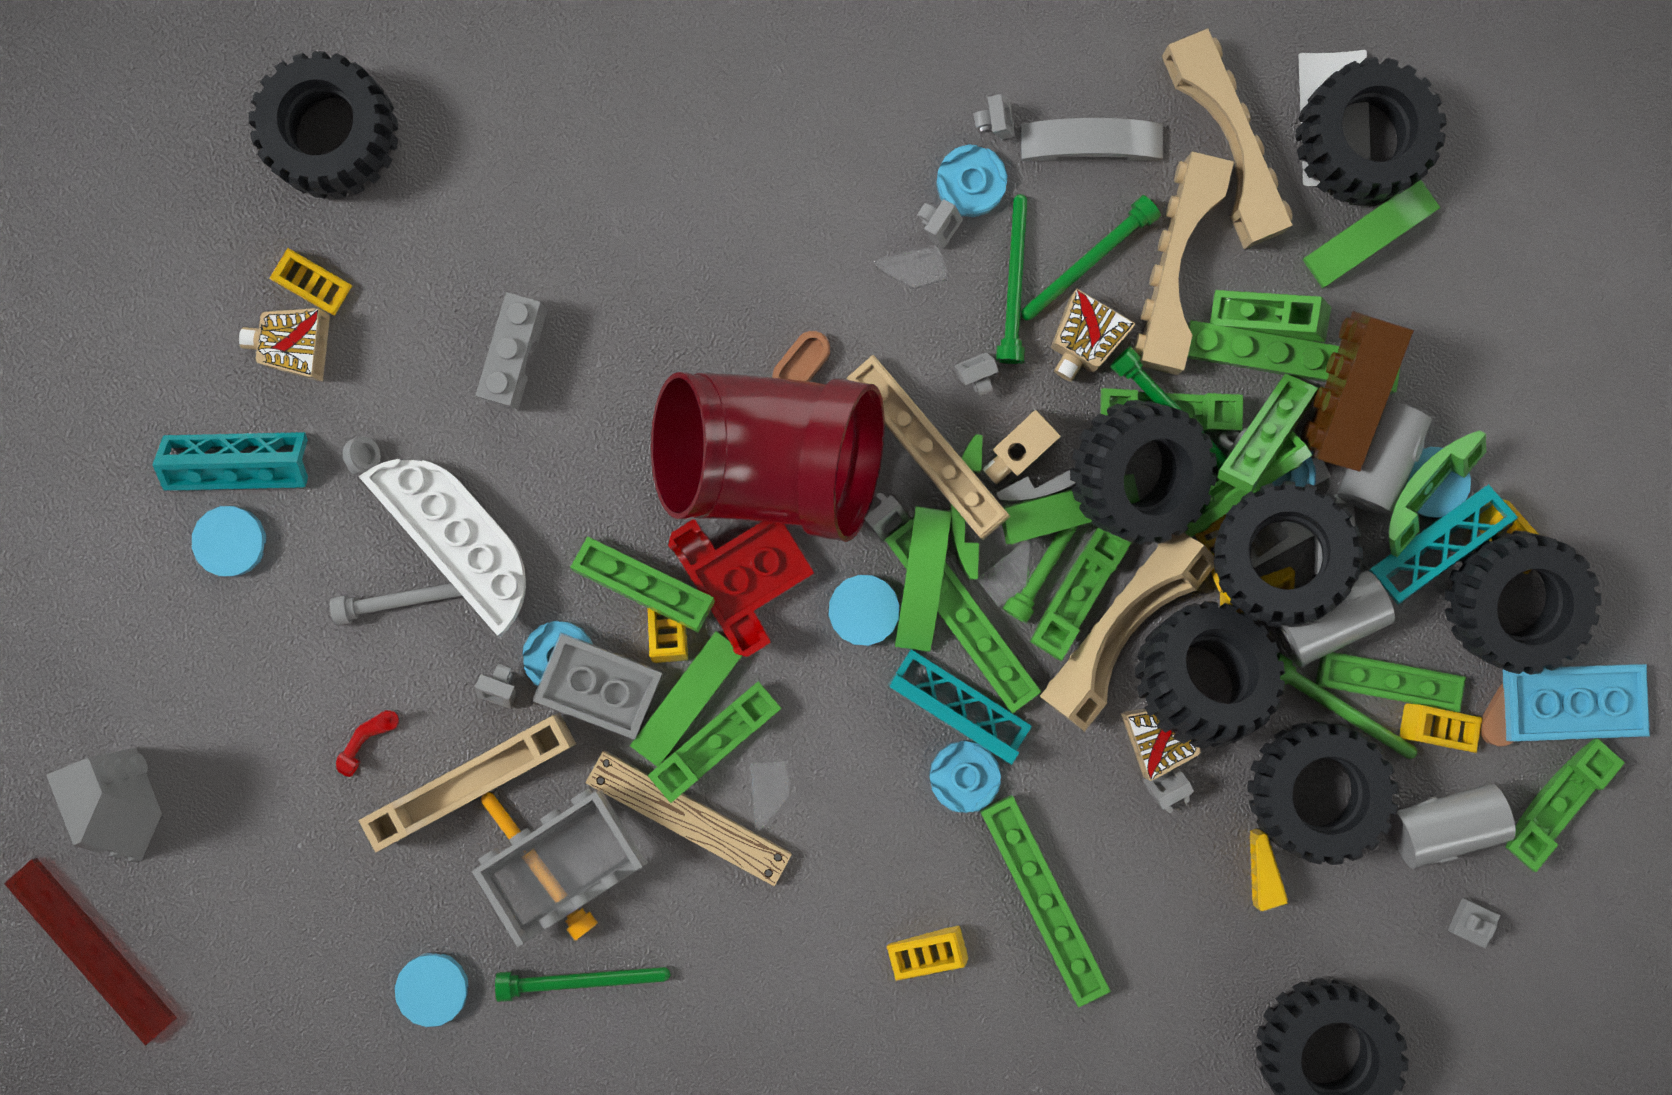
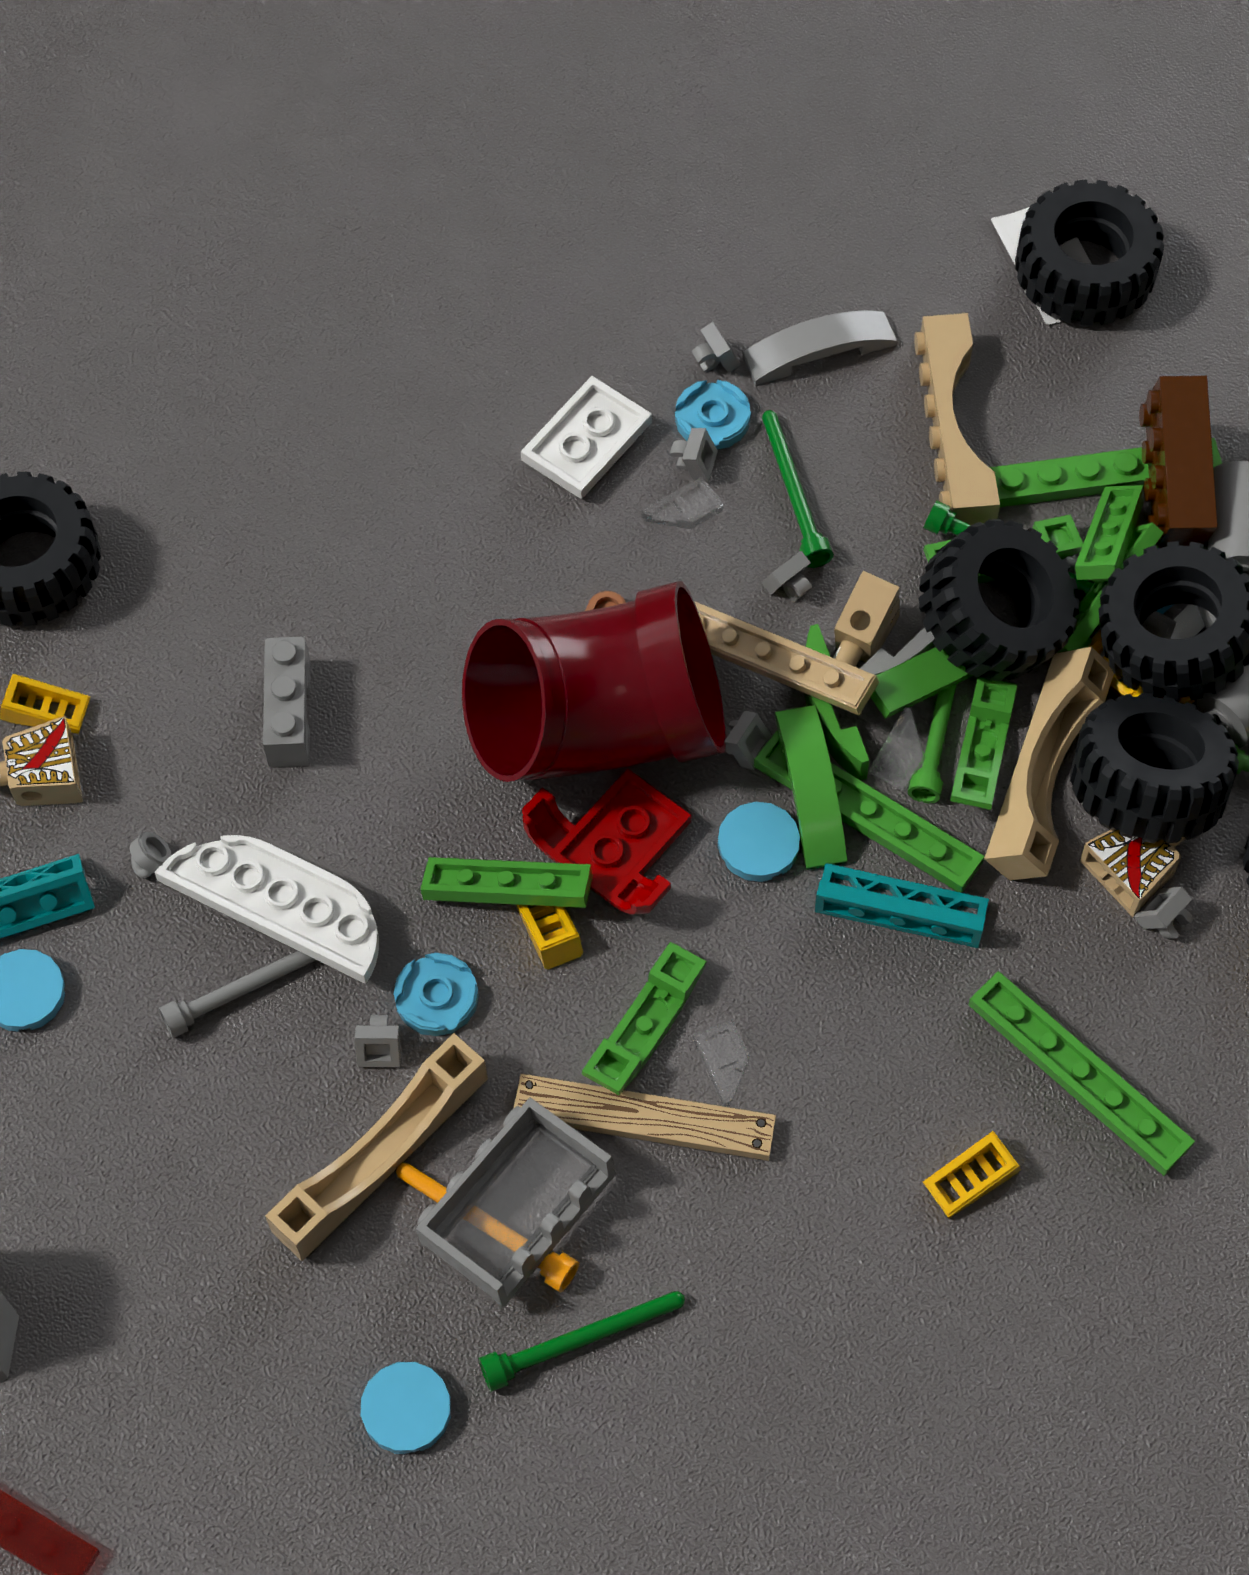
camera: 20 degrees left, 25 degrees down
red piece [336,710,399,777] -> none
light grey plate [533,632,662,740] -> none
bright green tile [630,631,742,767] -> none
medium azure tile [929,740,1001,813] -> none
green piece [1021,195,1161,321] -> none
torso [1051,289,1135,382] -> none
tan arch [1162,29,1293,249] -> none
bright green slope [1210,290,1331,342] -> none
bright green slope [1302,180,1440,288] -> none
none -> white plate [521,376,652,499]

